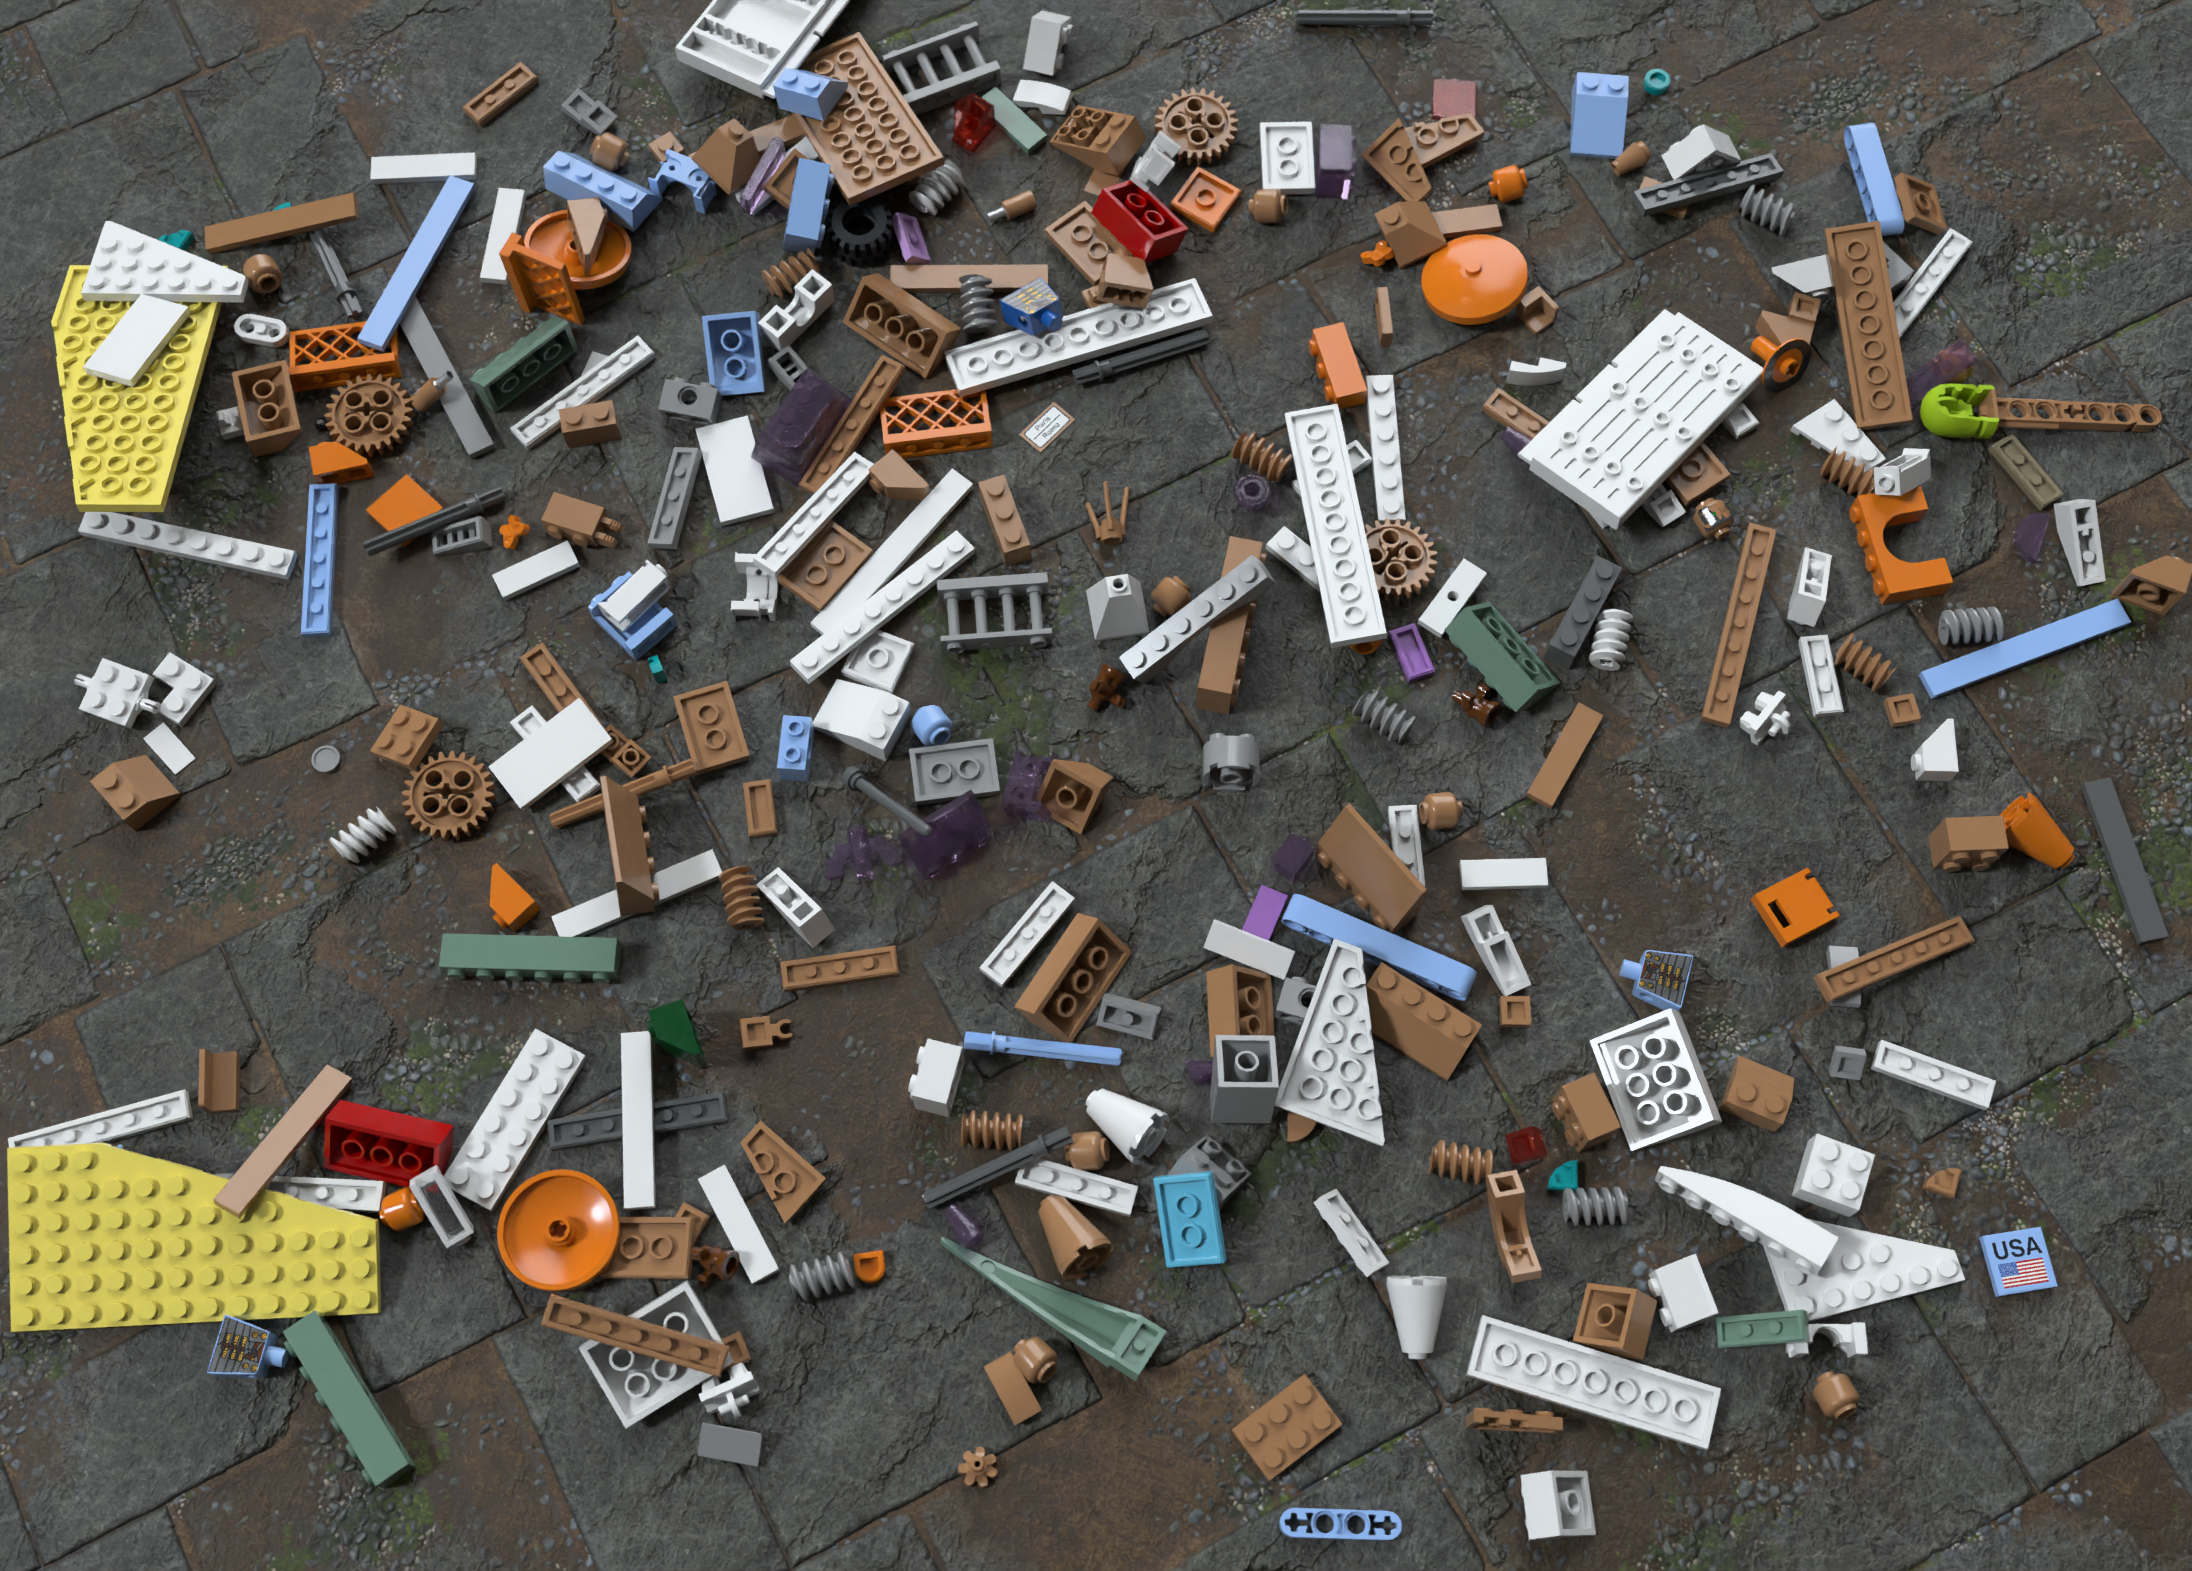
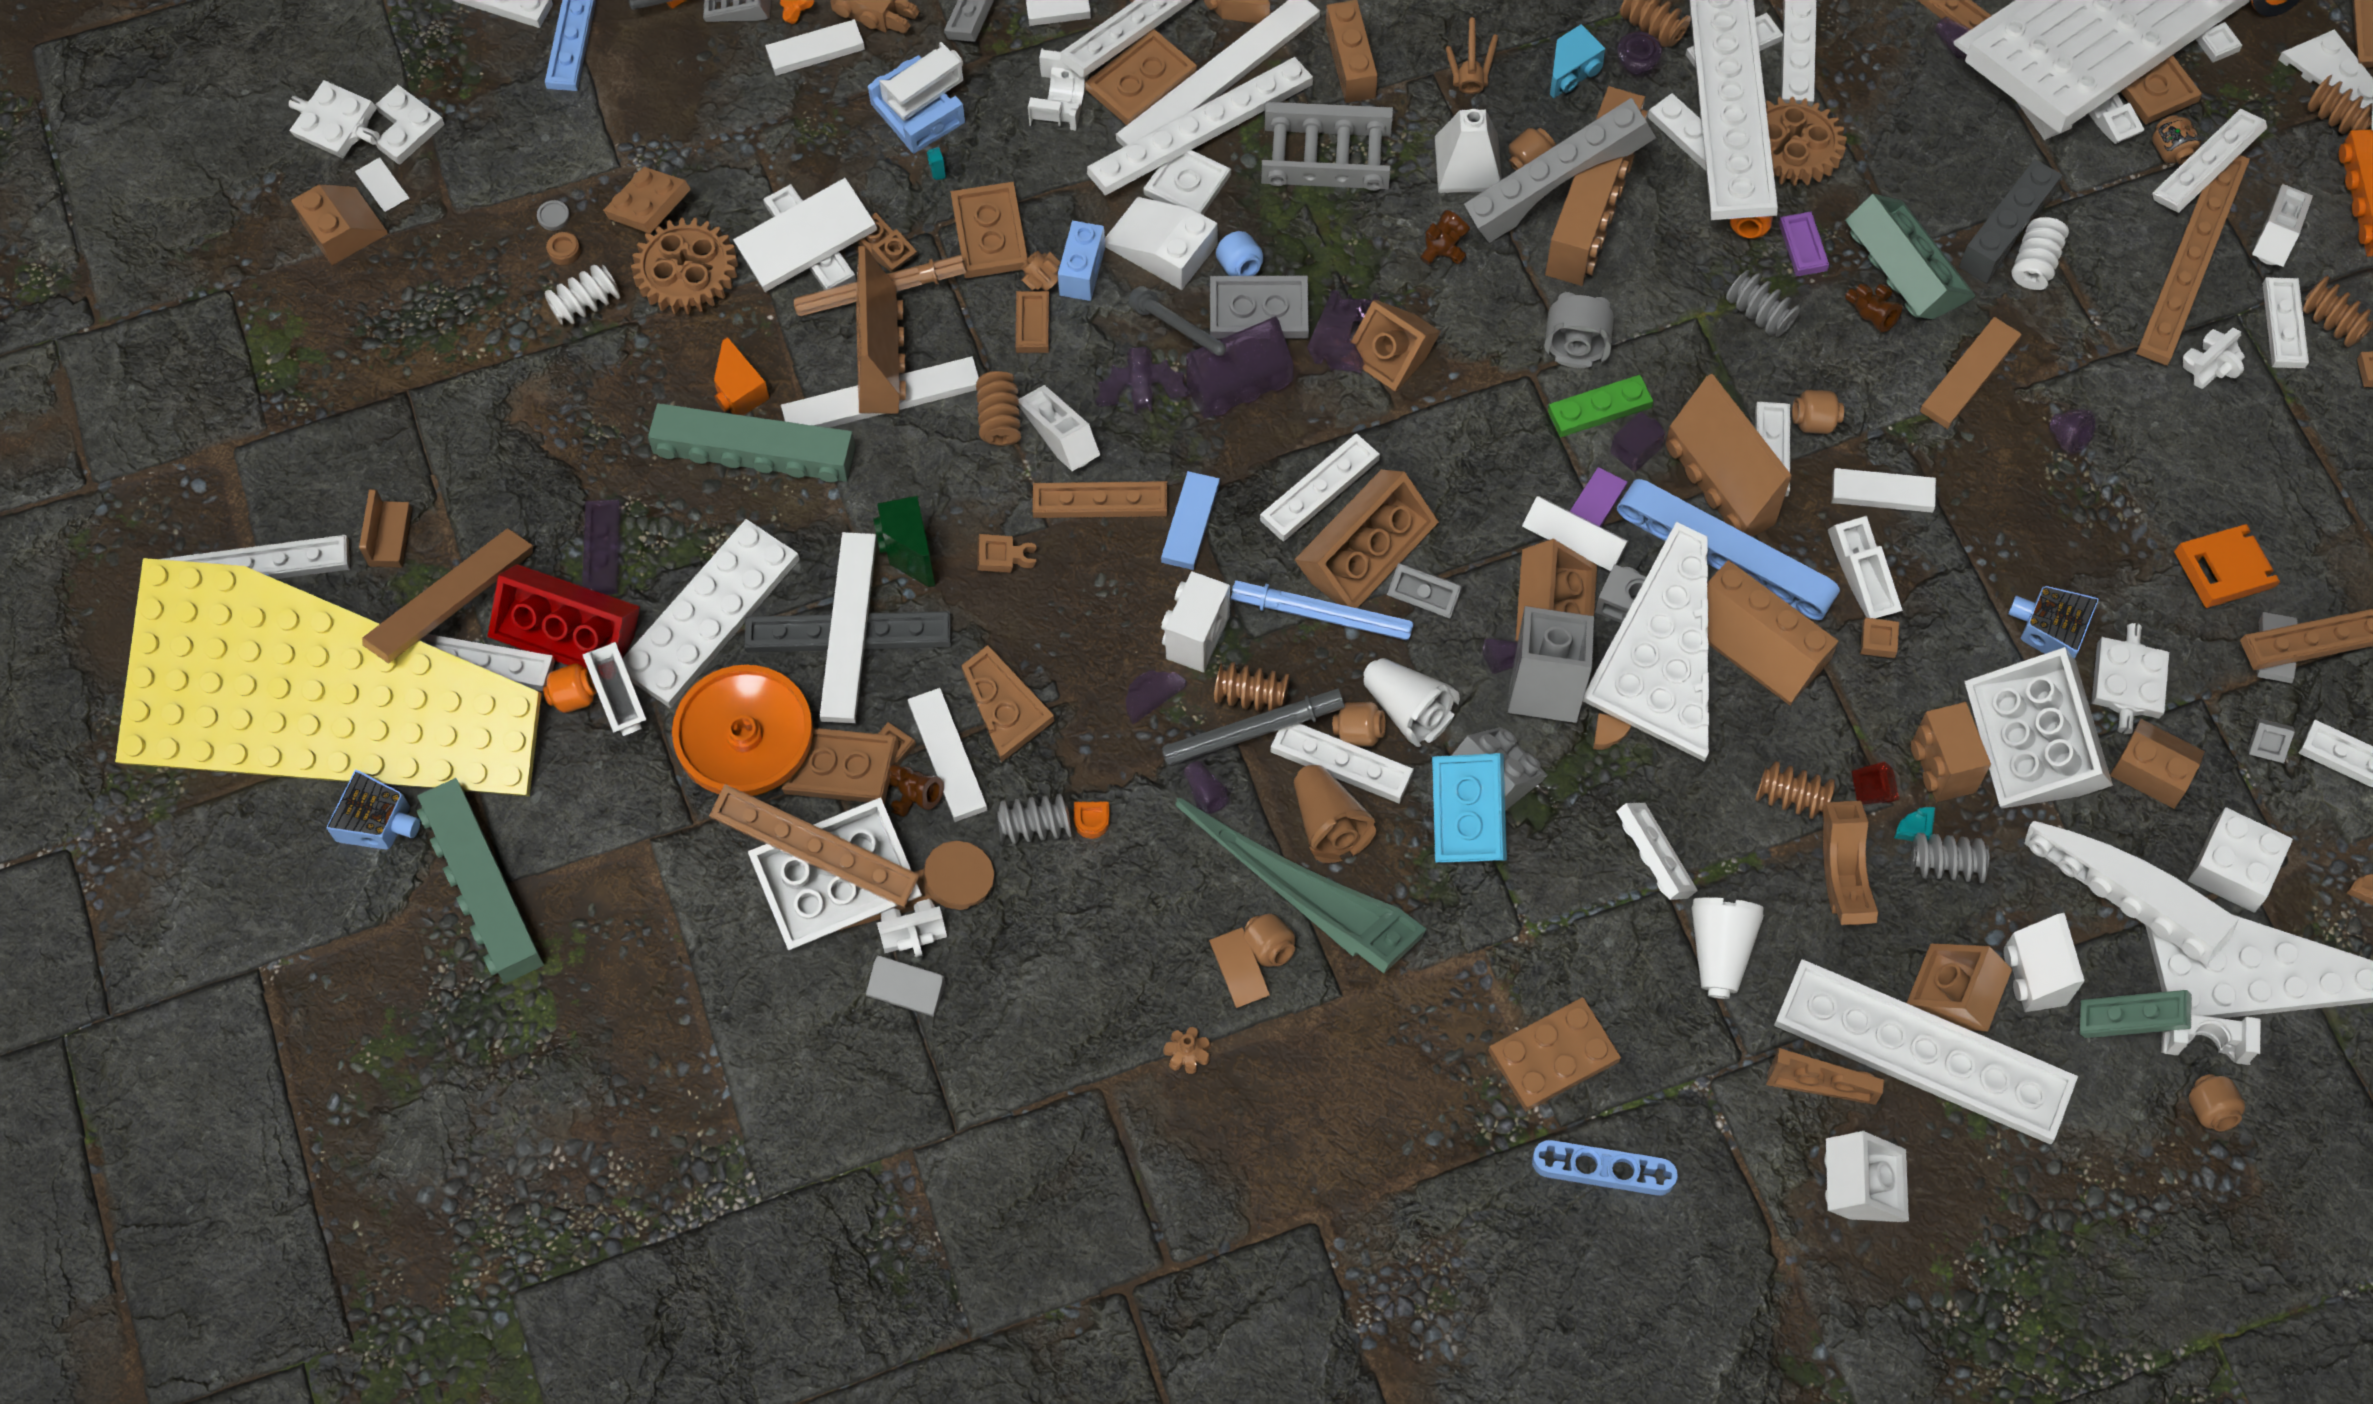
camera: 10 degrees right, 5 degrees down
medium nougat tile [519,642,605,729] -> none
white tile [1418,559,1487,638] -> none
none -> medium nougat tile [546,232,581,265]
none -> clear purple tile [582,500,621,595]
none -> medium nougat tile [922,841,994,910]
none -> medium nougat gear [1021,251,1061,291]
none -> clear purple tile [1126,670,1187,725]
none -> light blue tile [1161,471,1220,570]
none -> bright green plate [1548,375,1653,438]
none -> medium azure slope [1550,24,1605,99]
none -> clear purple brick [2049,409,2096,455]
none -> white plate [2091,623,2169,734]
none -> white tile [2152,109,2267,213]

